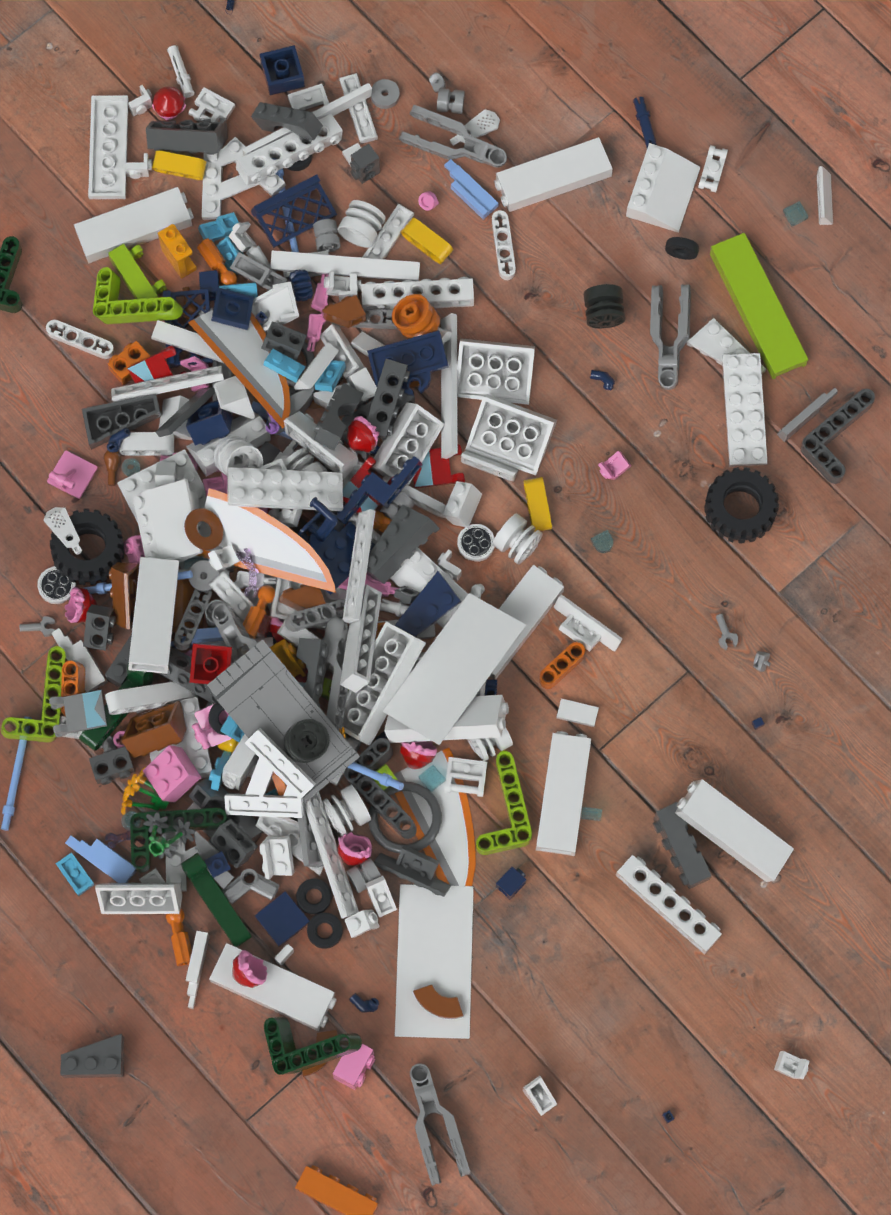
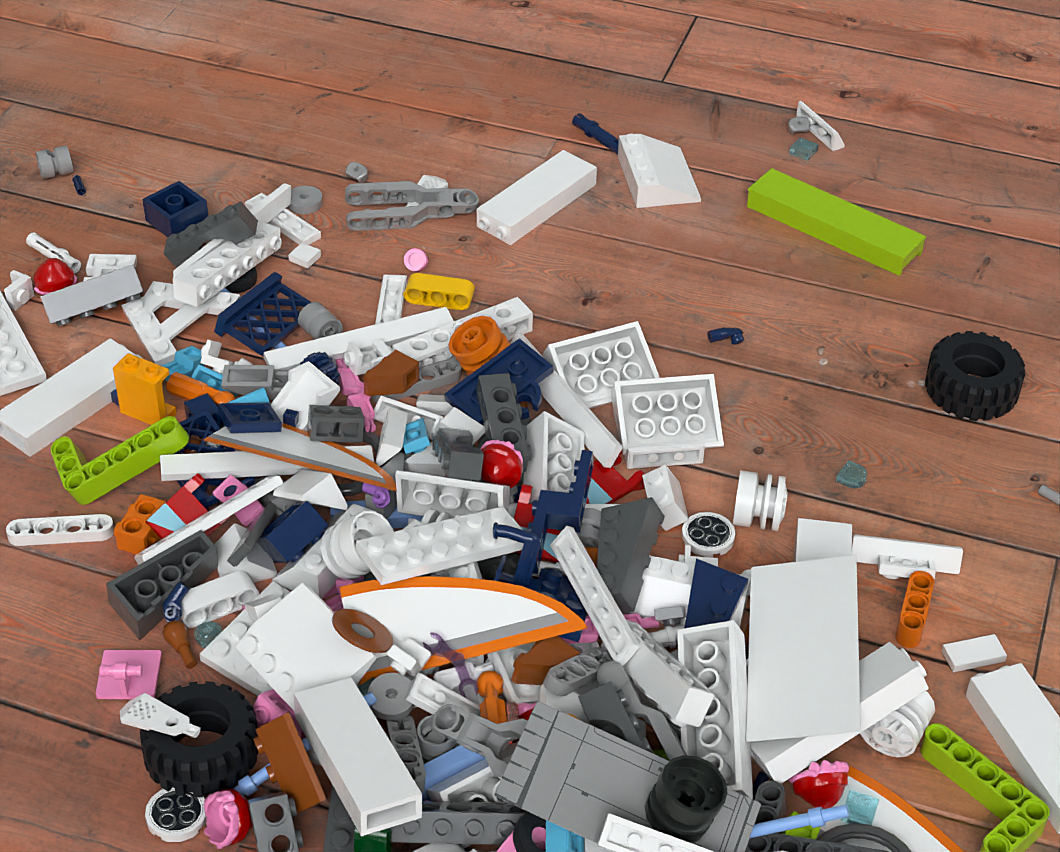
camera: 30 degrees left, 30 degrees down
lime brick [108,244,167,299] -> none
white bracket [125,153,152,179] -> none
yellow beam [152,151,207,180] -> none
red slope [189,644,232,684] -> none
medium azure plate [263,349,306,383] -> none
white wheel [337,200,385,248] -> none
dark grey brick [350,144,380,184] -> none
light grey wheel [437,88,465,114] -> none
light blue piece [444,159,499,220] -> none
white plate [444,757,487,797] -> none
white beam [492,210,516,280] -> none
yellow beam [523,477,552,532] -> none
pearl dark grey wheel [584,284,625,329] -> none
bright pink bracket [598,451,631,480] -> none
light grey piece [650,284,691,390] -> none
black tyre [665,237,699,260] -> none
white wing [686,318,766,374] -> none
white plate [698,145,728,193] -> none
white plate [722,353,767,467] -> none
light grey piece [777,388,838,442] -> none
dark grey beam [800,389,875,484] -> none
none -> light grey piece [788,117,810,135]

